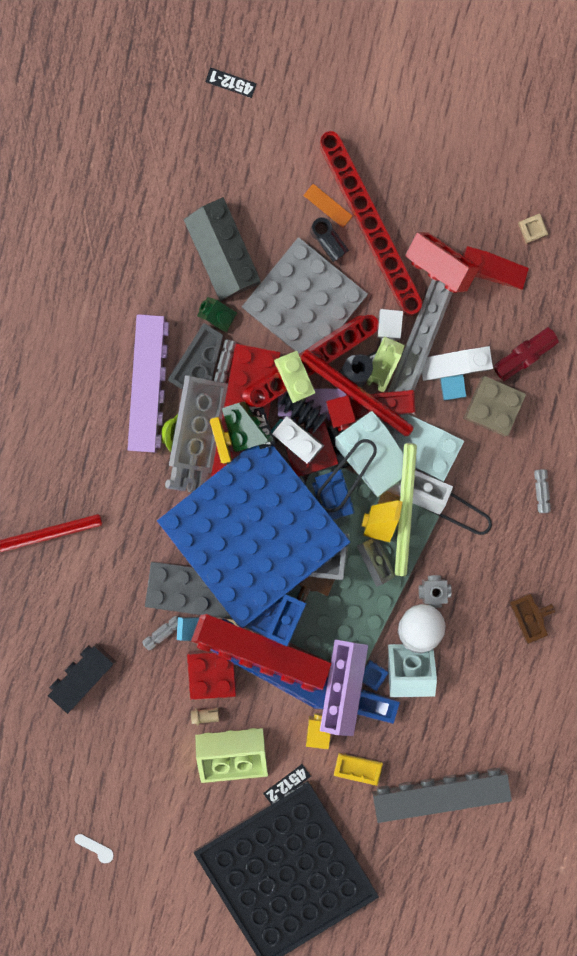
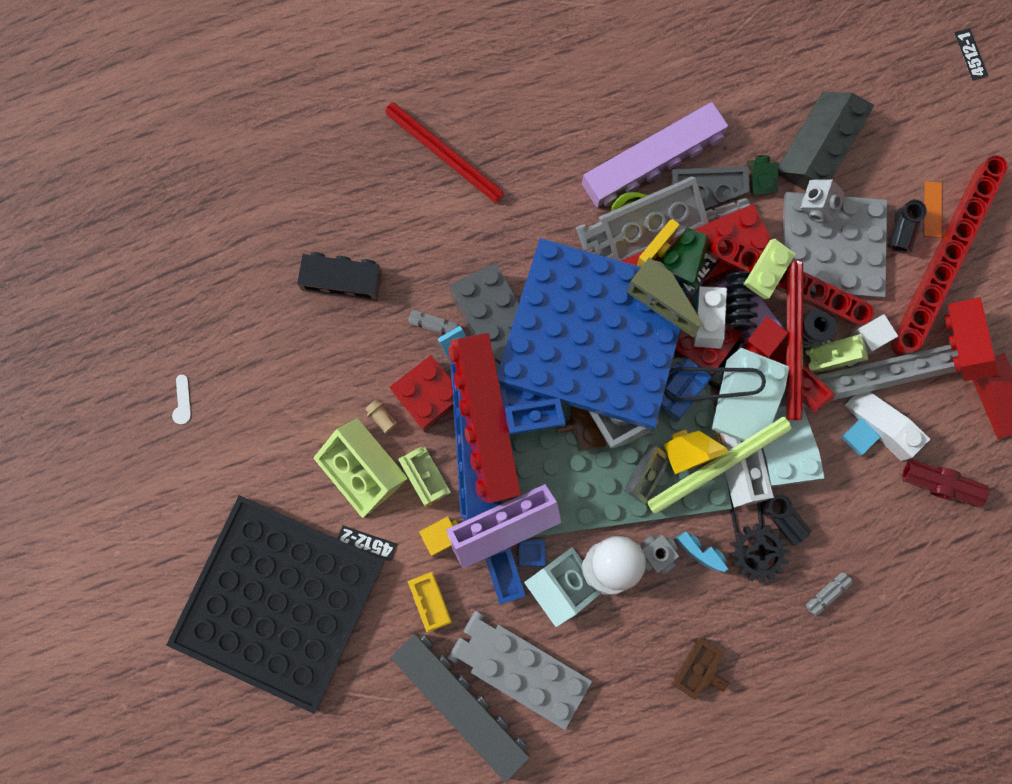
camera: 55 degrees right, 10 degrees down
dark tan brick [463,376,526,436] -> none
none -> yellowish green hinge [398,447,451,507]
none -> light grey hinge [448,610,592,730]
none -> olive slope [627,257,702,338]
none -> medium azure slope [674,532,728,573]
none -> black gear [729,523,790,583]
none -> black piece [761,494,812,546]
none -> light grey brick [800,180,845,222]

